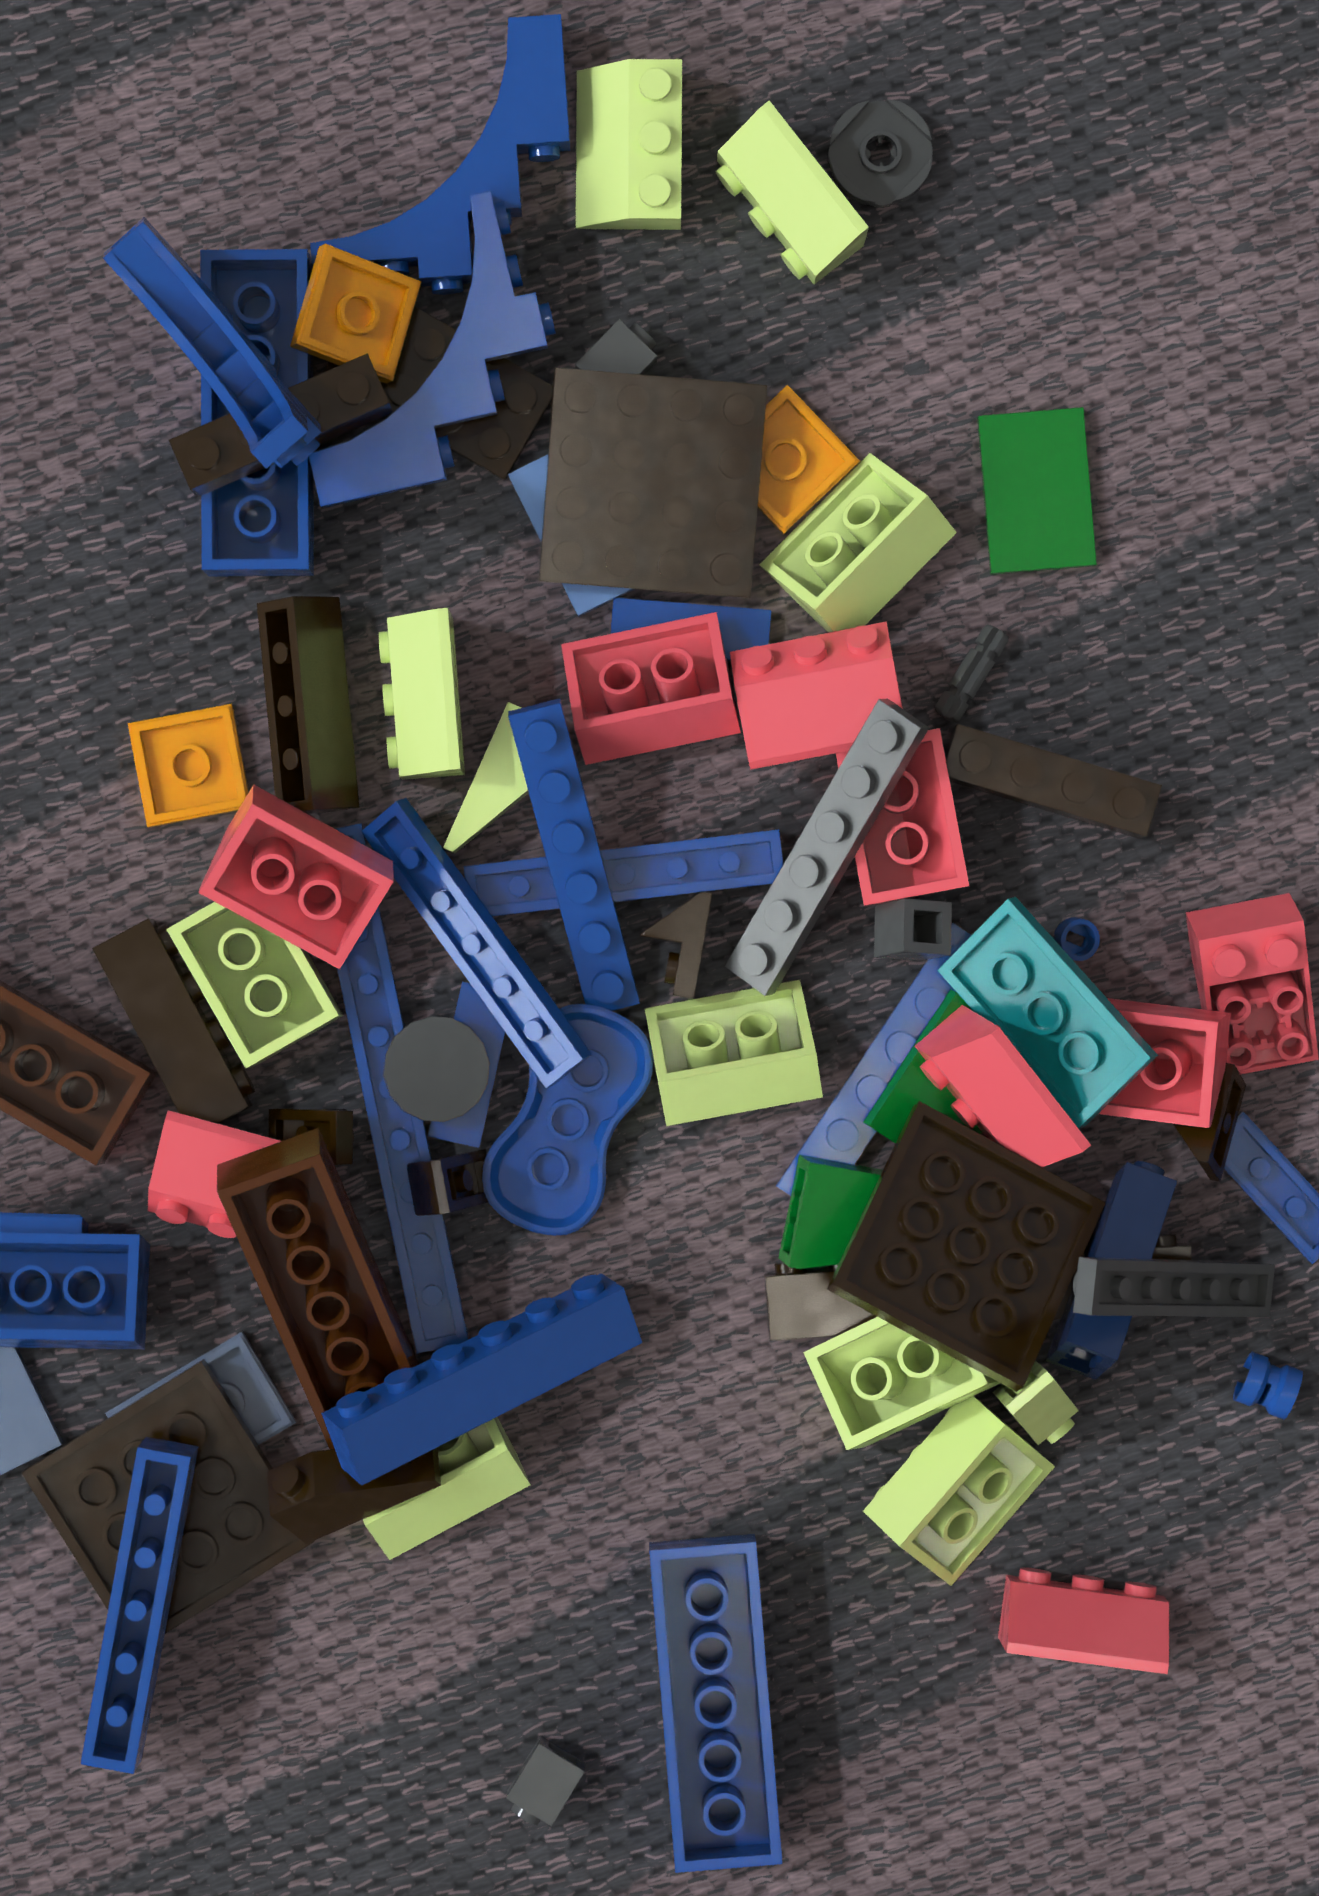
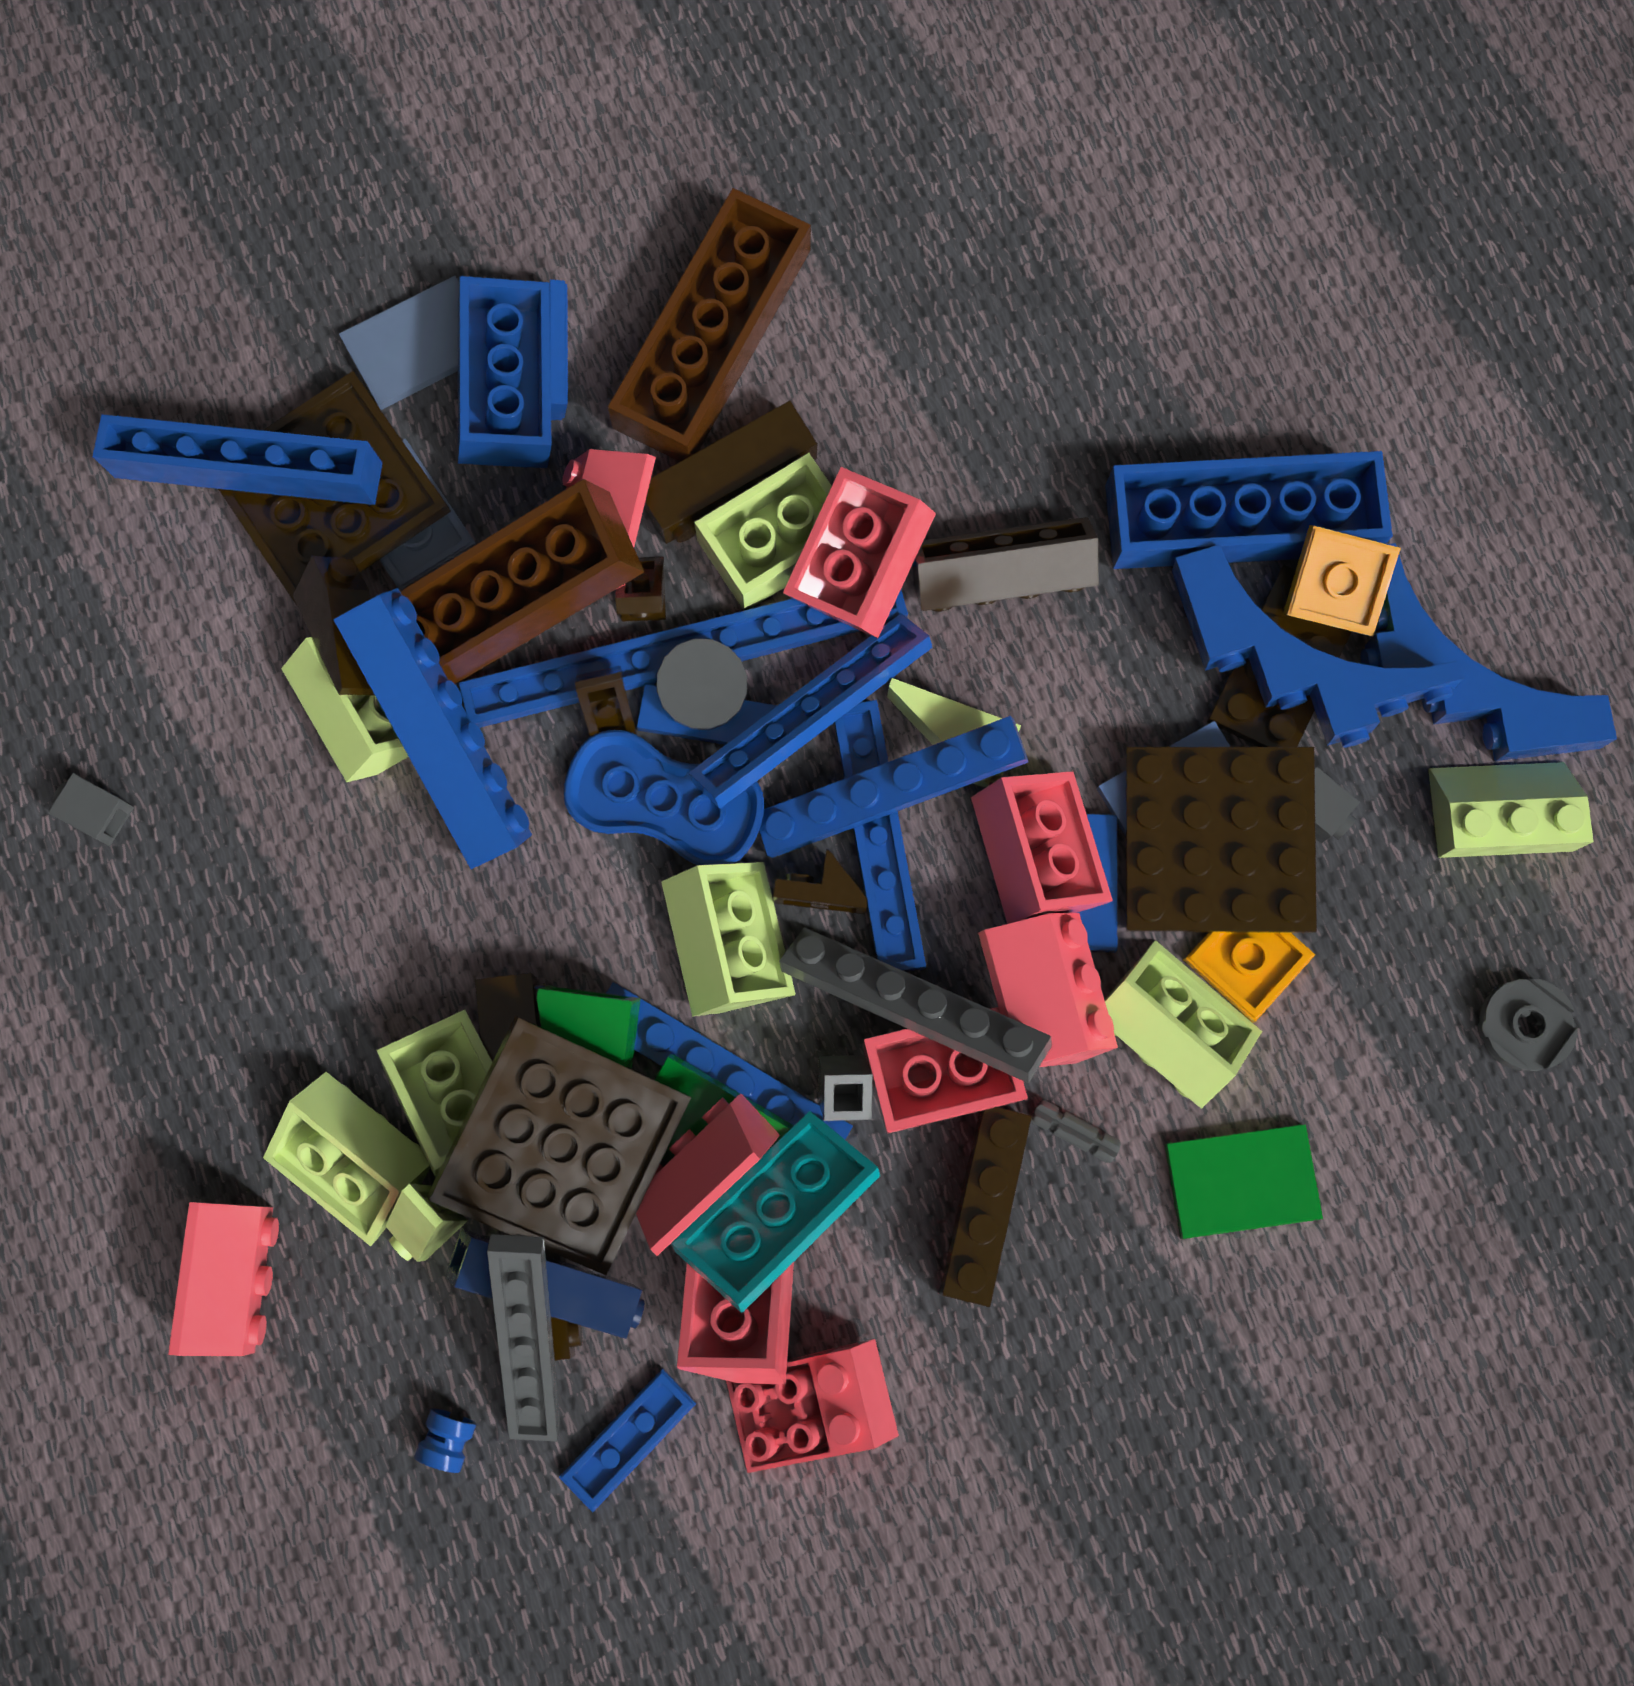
camera: 90 degrees right, 10 degrees down
blue arch [103,217,321,469] -> none
light orange tile [128,704,249,828] -> none
dark brown brick [169,353,393,497] -> none
yellowish green slope [379,608,465,780] -> none
blue brick [649,1534,782,1873] -> none
yellowish green slope [715,100,869,284] -> none
blue hinge [1053,917,1100,961] -> none
dark brown slope [1173,1063,1246,1182] -> none

